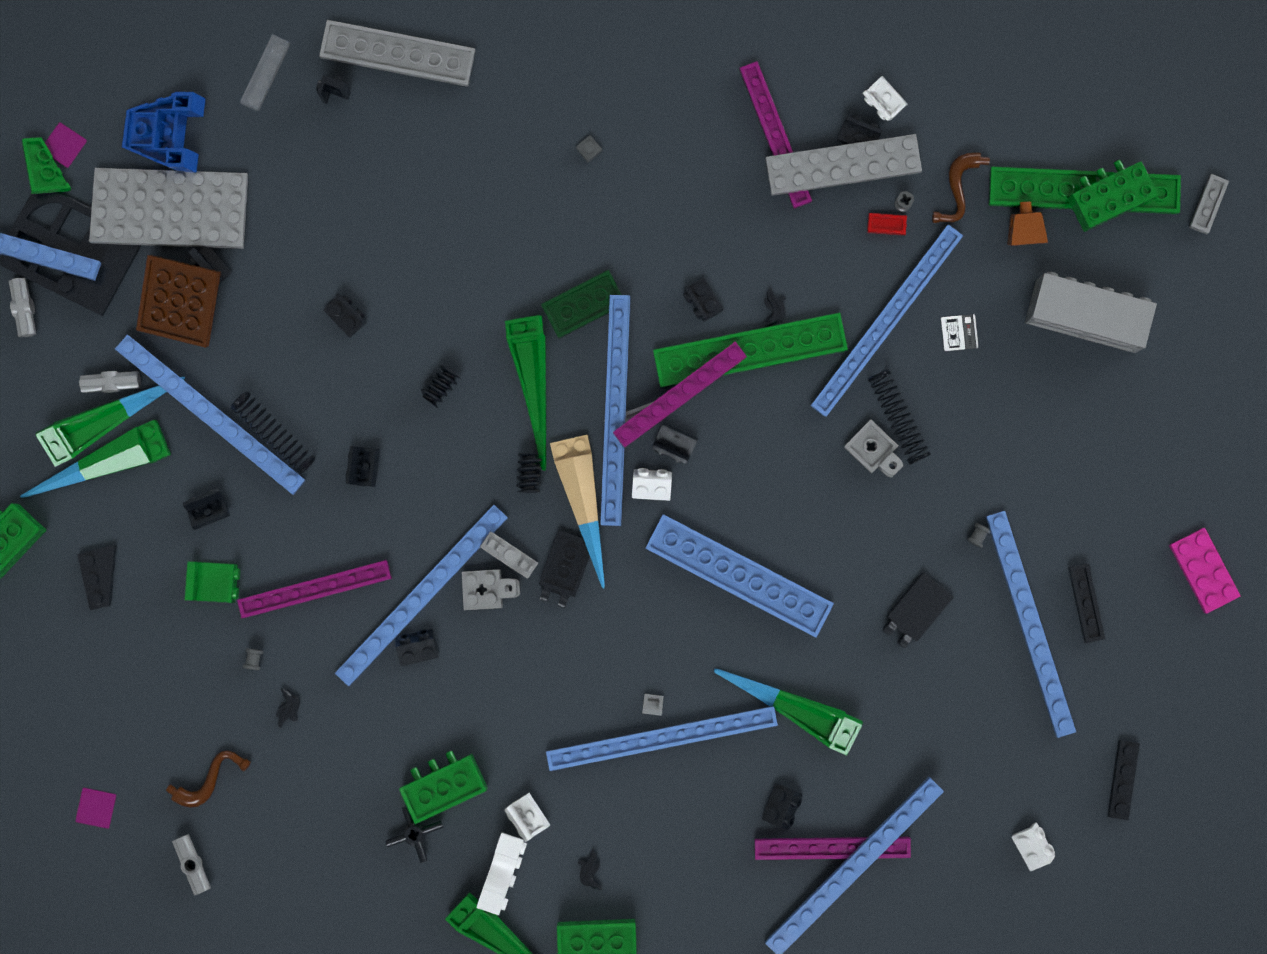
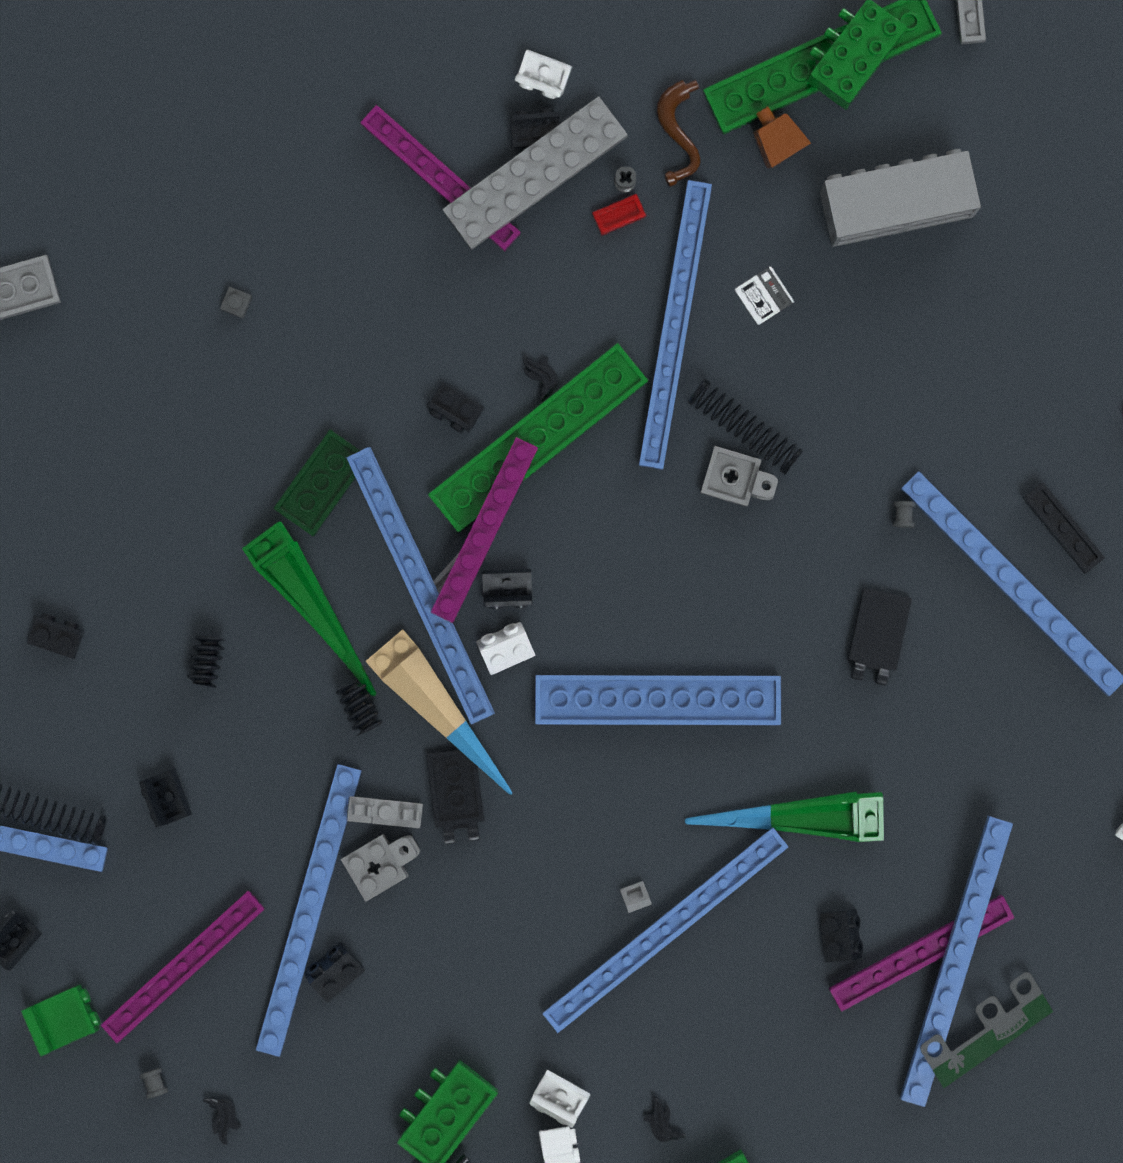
camera: 30 degrees left, 0 degrees up
none -> piece [920,972,1053,1088]

